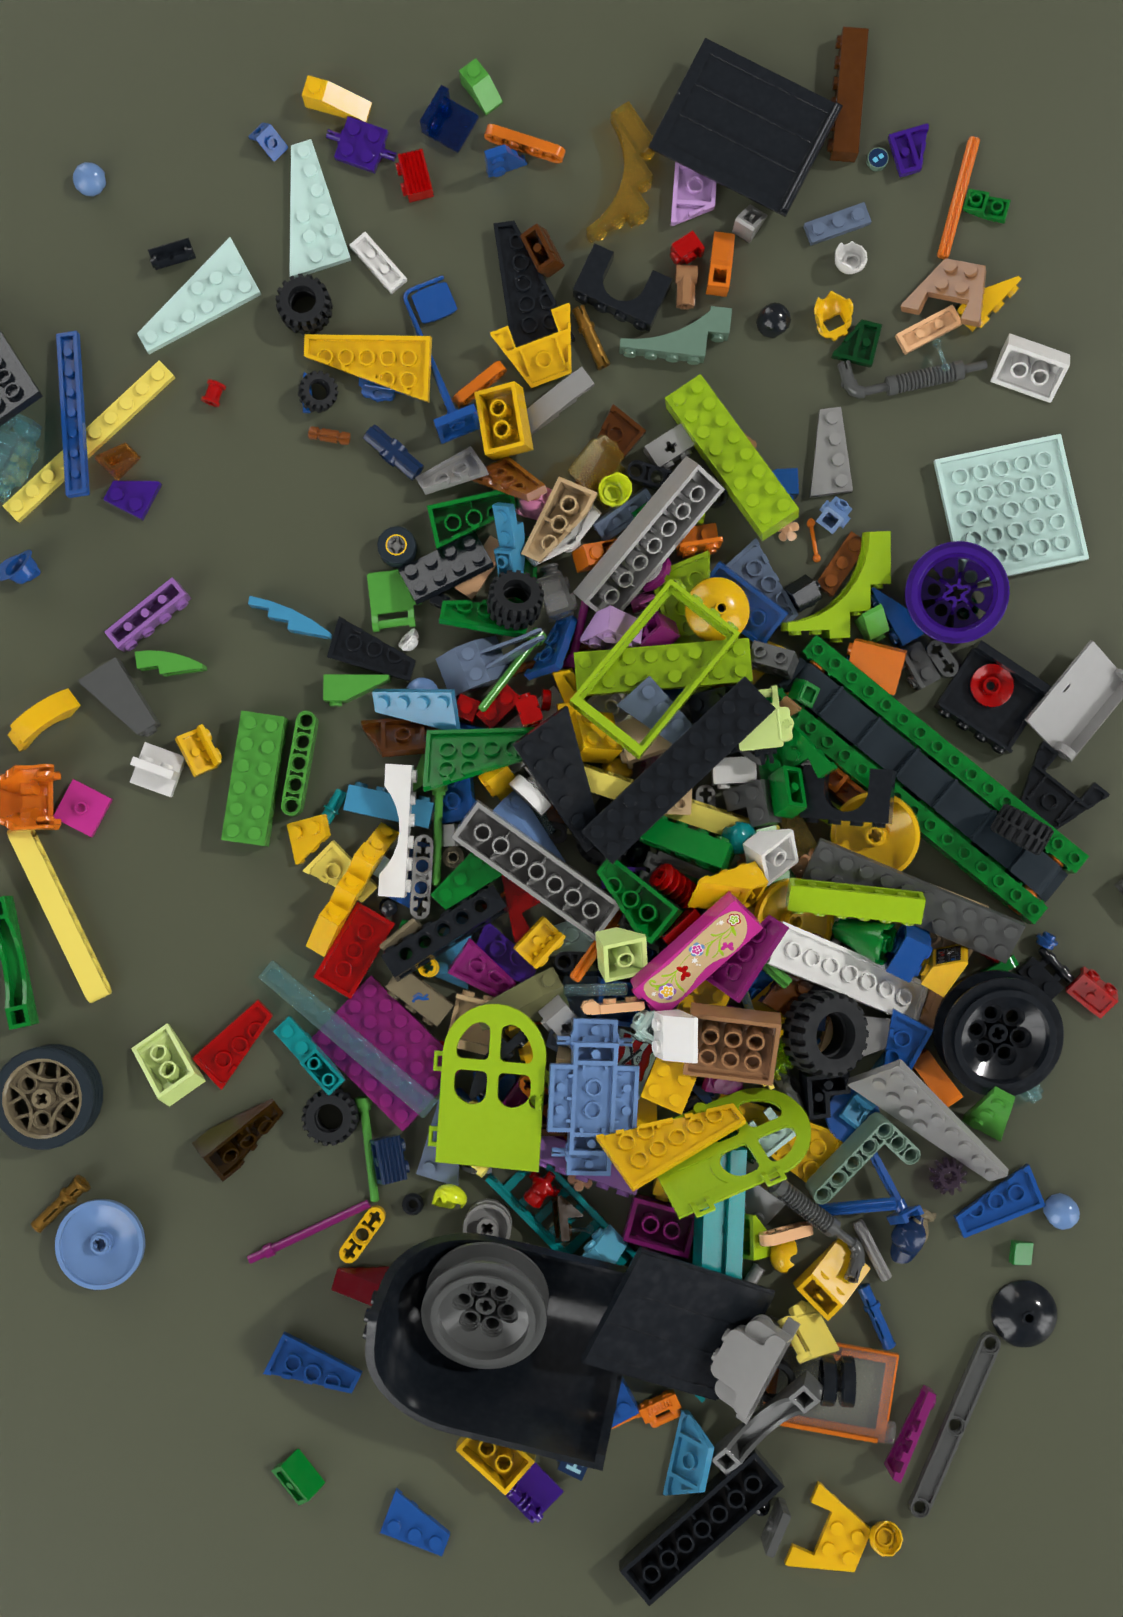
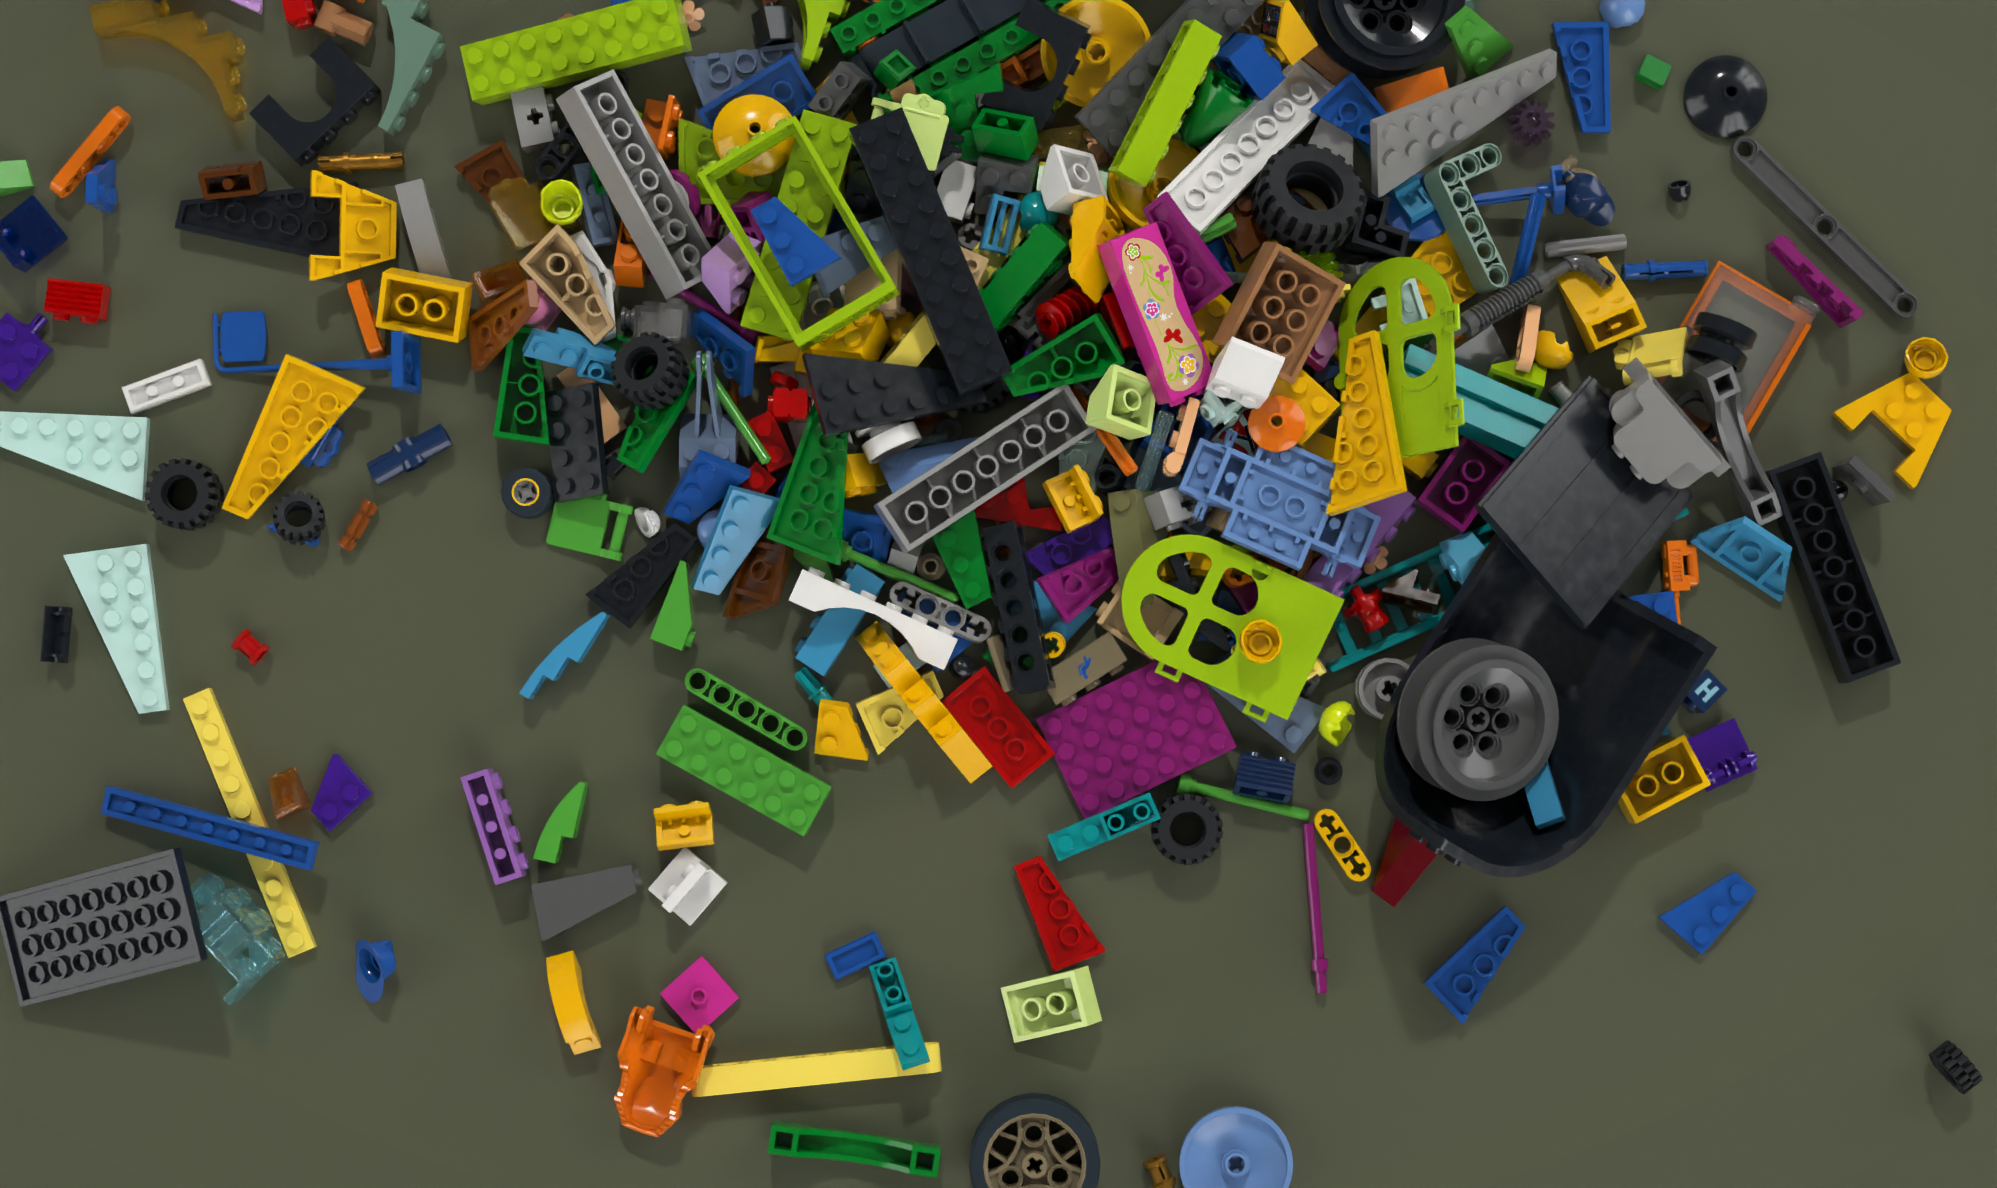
camera: 70 degrees left, 0 degrees up
dark brown wedge [192,1099,283,1182] -> none
clear light blue plate [258,960,439,1118] -> none
green panel [271,1449,325,1506] -> none
light grey wing [415,446,489,495] -> none
none -> clear orange slope [470,259,528,303]
none -> blue wing [664,449,751,524]
none -> blue wing [750,197,842,287]
none -> blue tile [824,931,887,980]
none -> teal slope [869,957,930,1070]
none -> dark azure tile [979,194,1020,256]
none -> yellow hair [1238,619,1282,664]
none -> orange dish [1248,396,1305,452]
none -> dark azure tile [1524,761,1566,830]
none -> black hinge [1668,180,1691,203]

